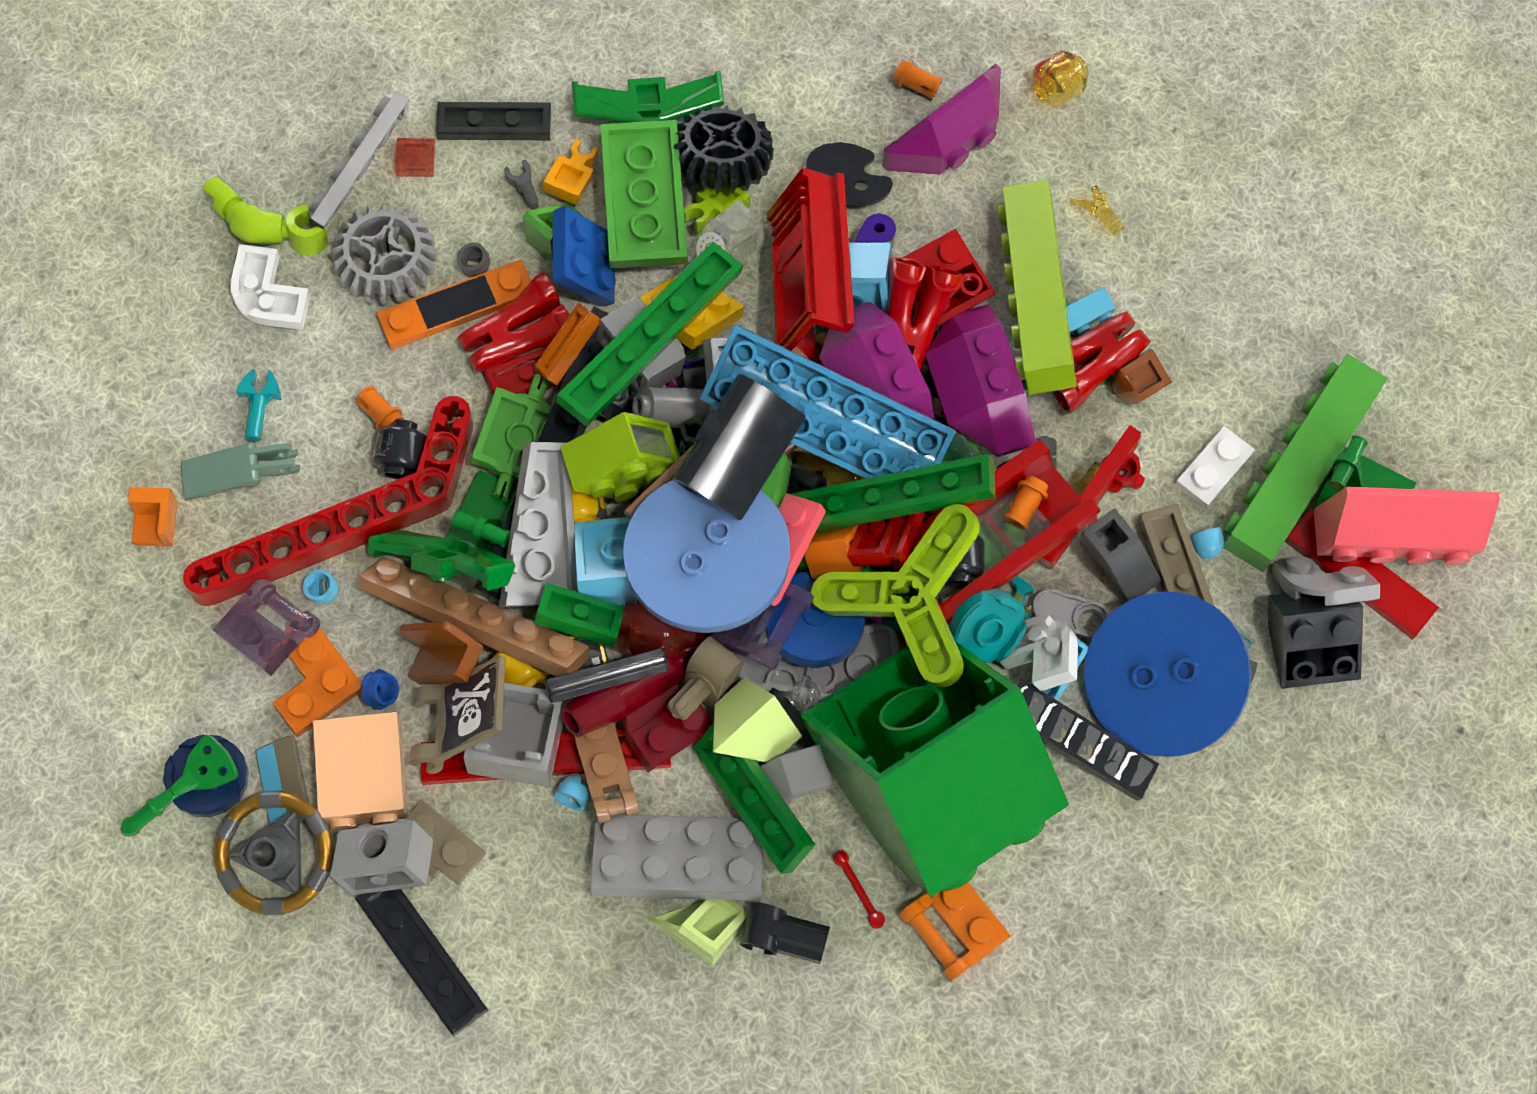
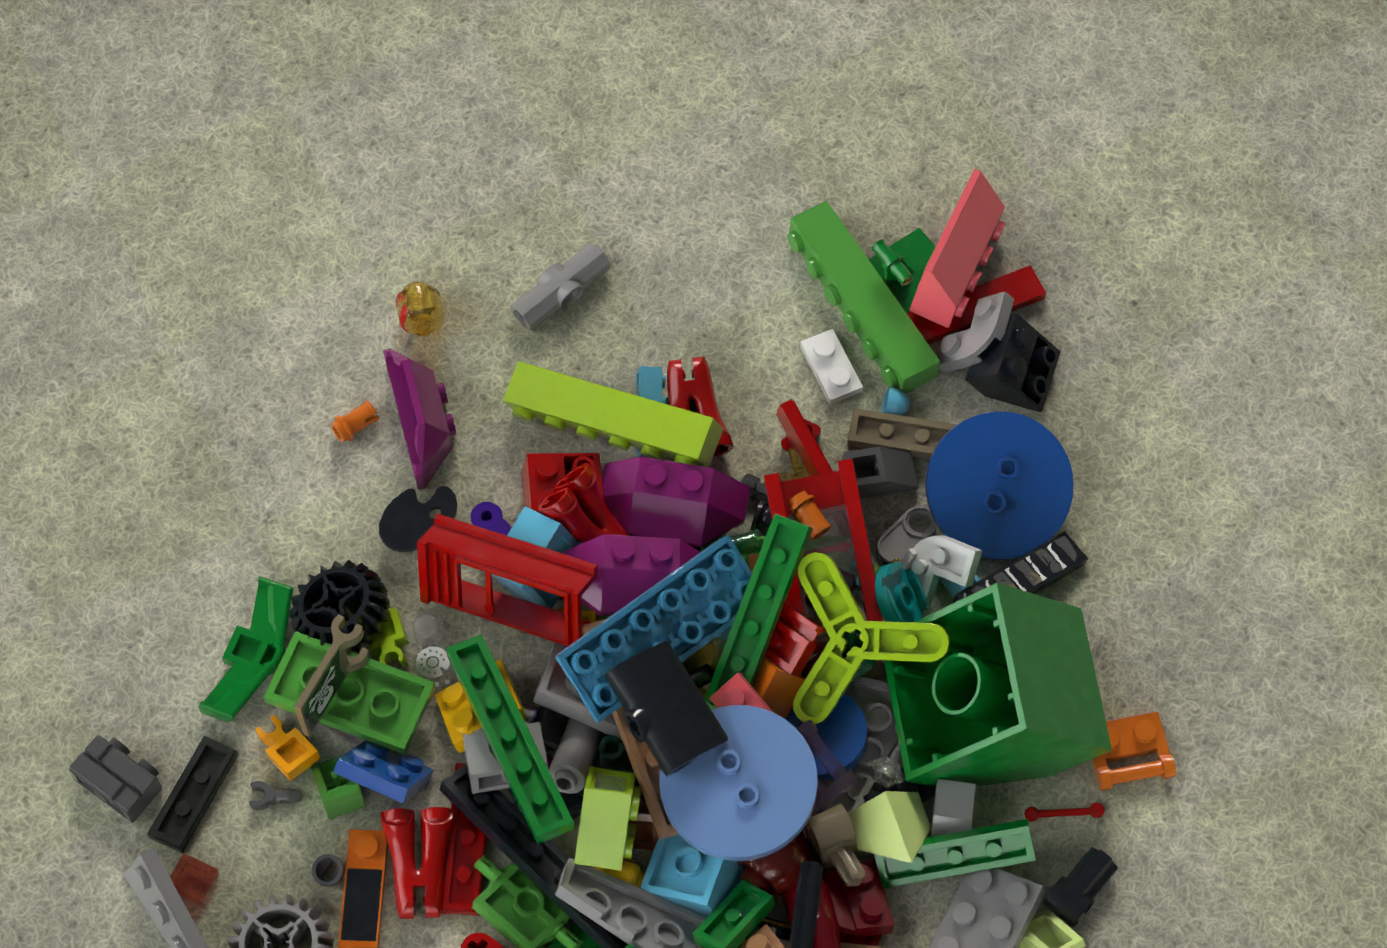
camera: 60 degrees left, 5 degrees down
orange tile [535,303,600,385] -> none
clear yellow bar [1070,186,1126,236] -> none
dark orange plate [1111,348,1172,404] -> none
none -> dark grey brick [69,735,162,823]
none -> dark tan flag [294,615,370,737]
none -> light grey piece [510,243,611,331]

